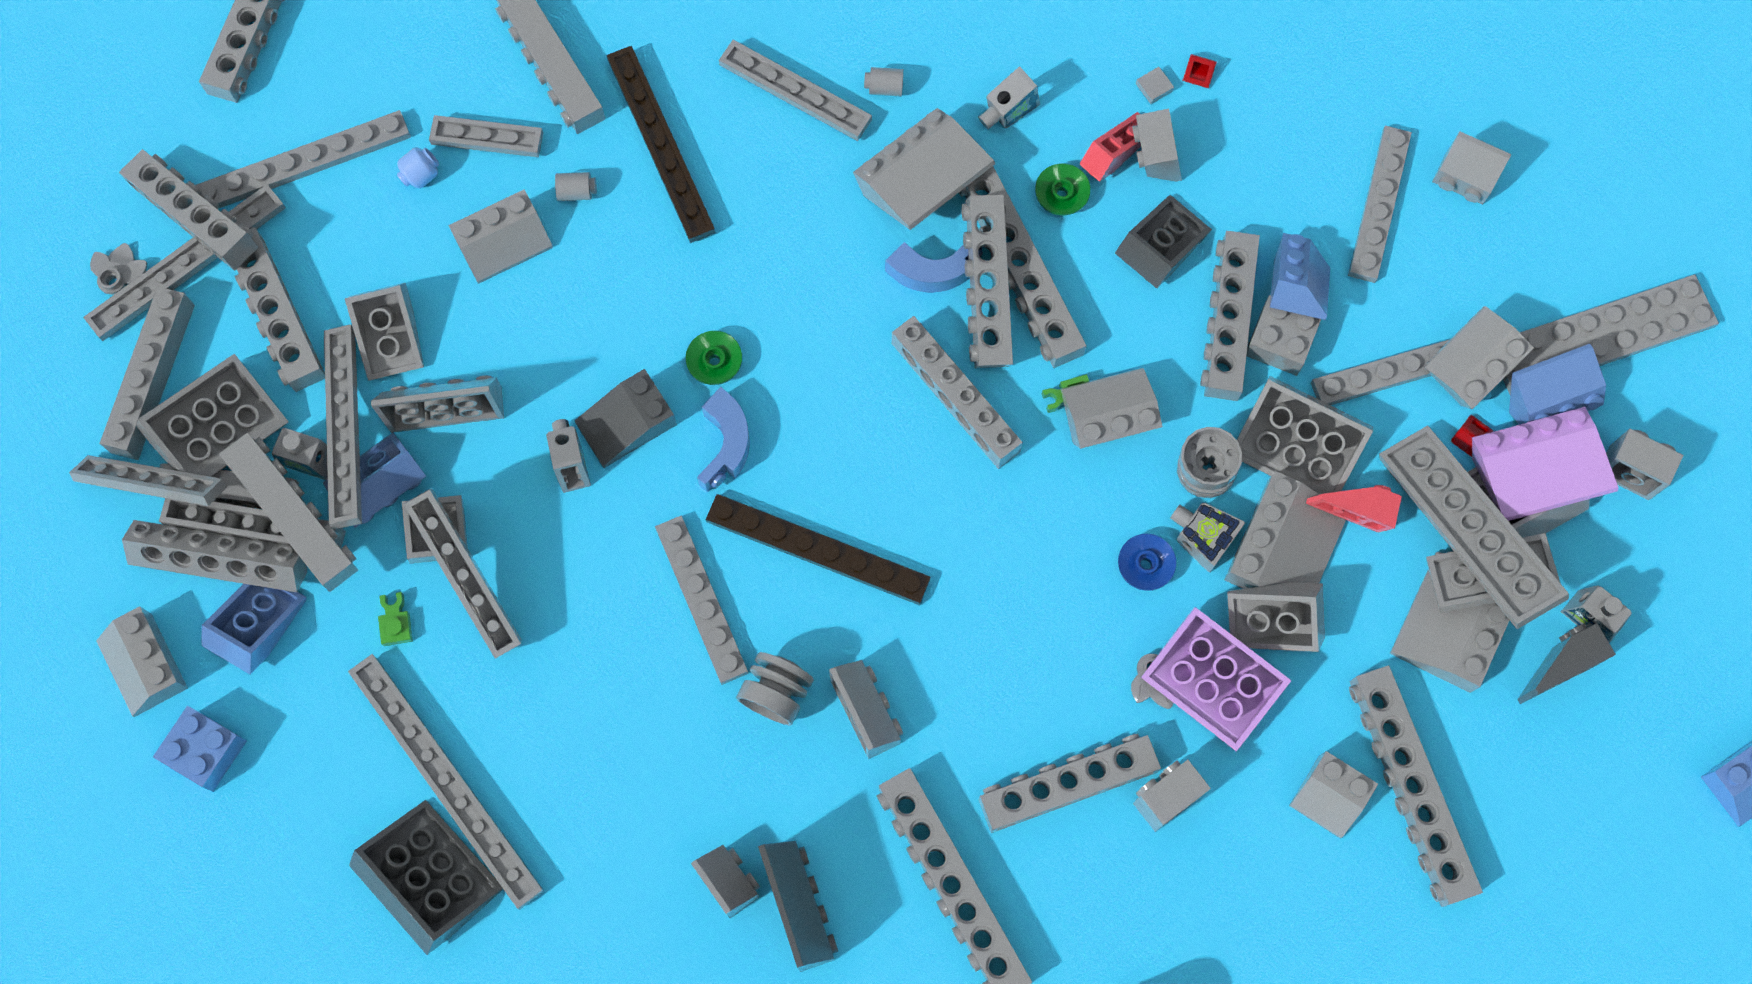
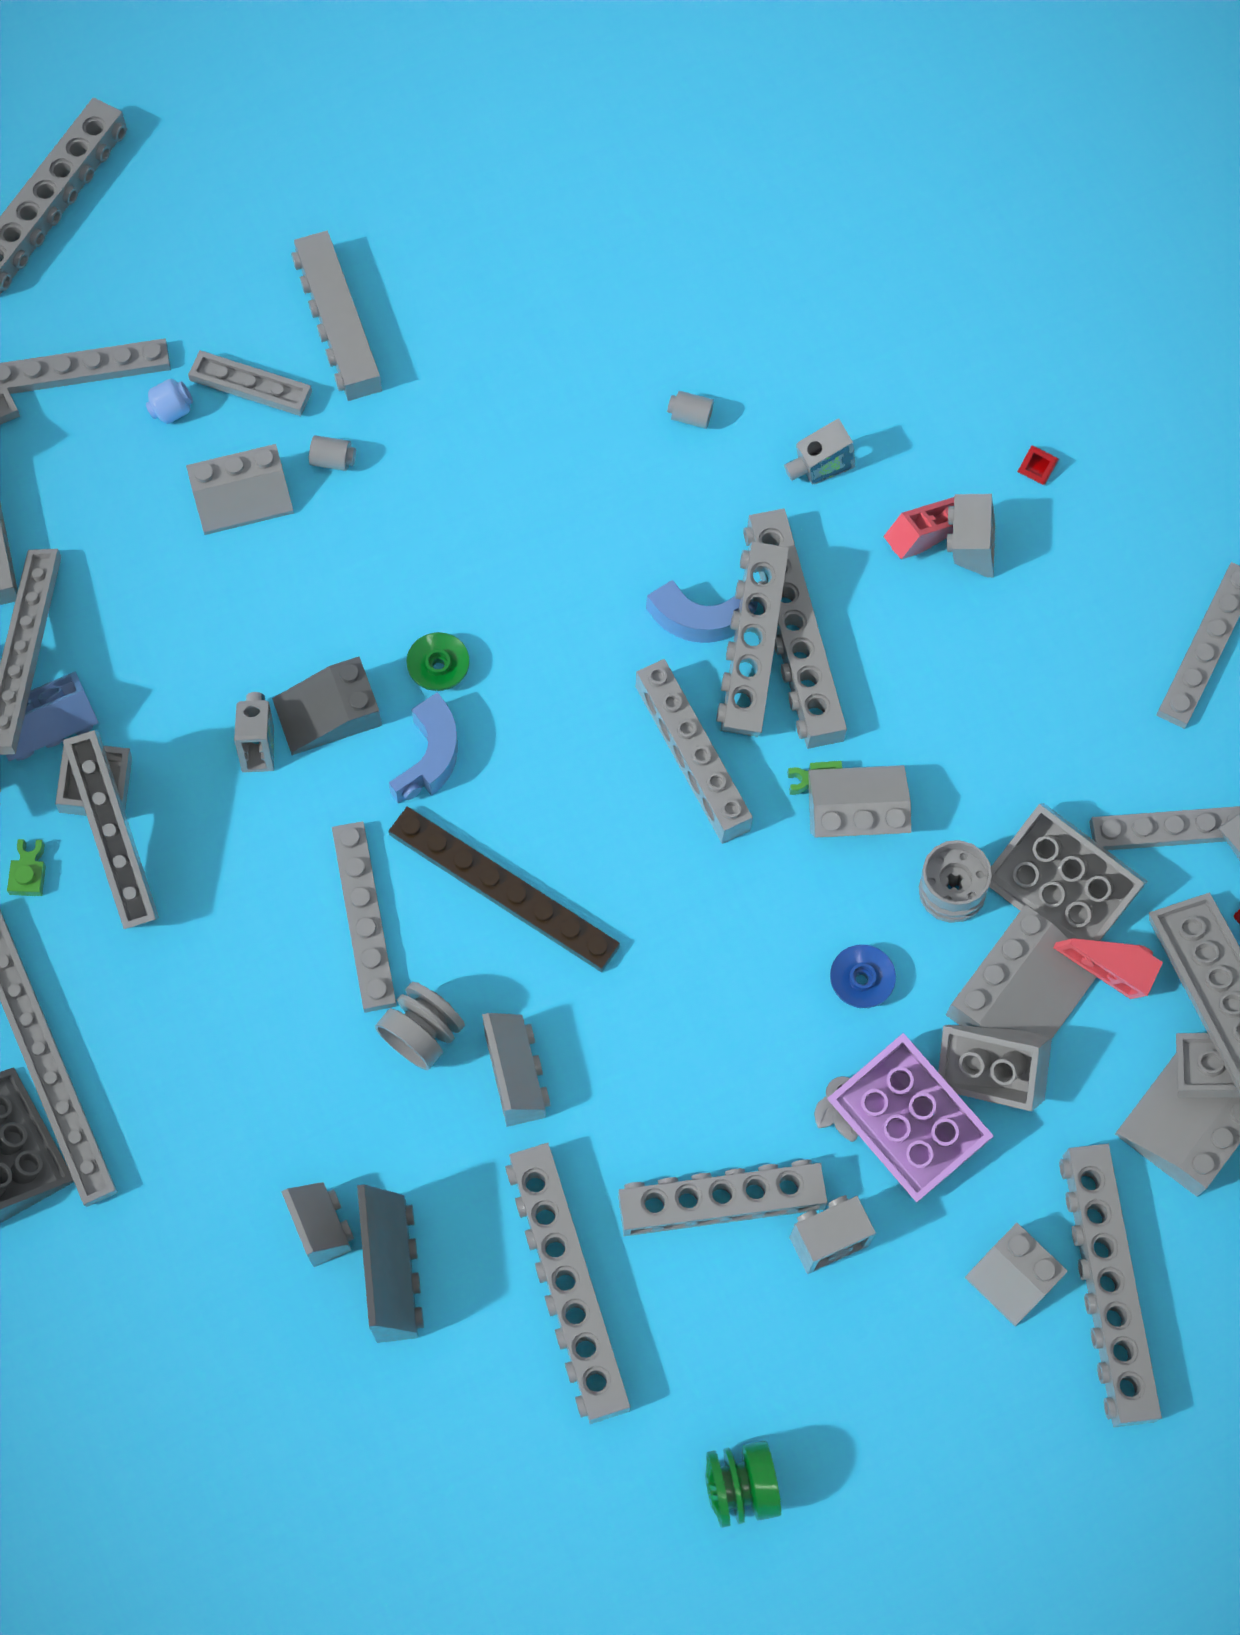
camera: 10 degrees right, 5 degrees down
light grey slope [345,282,424,381] -> none
light grey slope [371,375,504,433] -> none
dark brown plate [606,45,715,243] -> none
light grey plate [719,40,872,141] -> none
light grey slope [853,108,995,230] -> none
green dish [1035,163,1090,216] -> none
dark grey slope [1115,195,1212,288] -> none
light grey tile [1136,67,1174,104] -> none
torso [1170,503,1245,572] -> none
light grey brick [1200,230,1260,401] -> none
light grey brick [1246,295,1321,376] -> none
medium blue slope [1270,233,1330,320] -> none

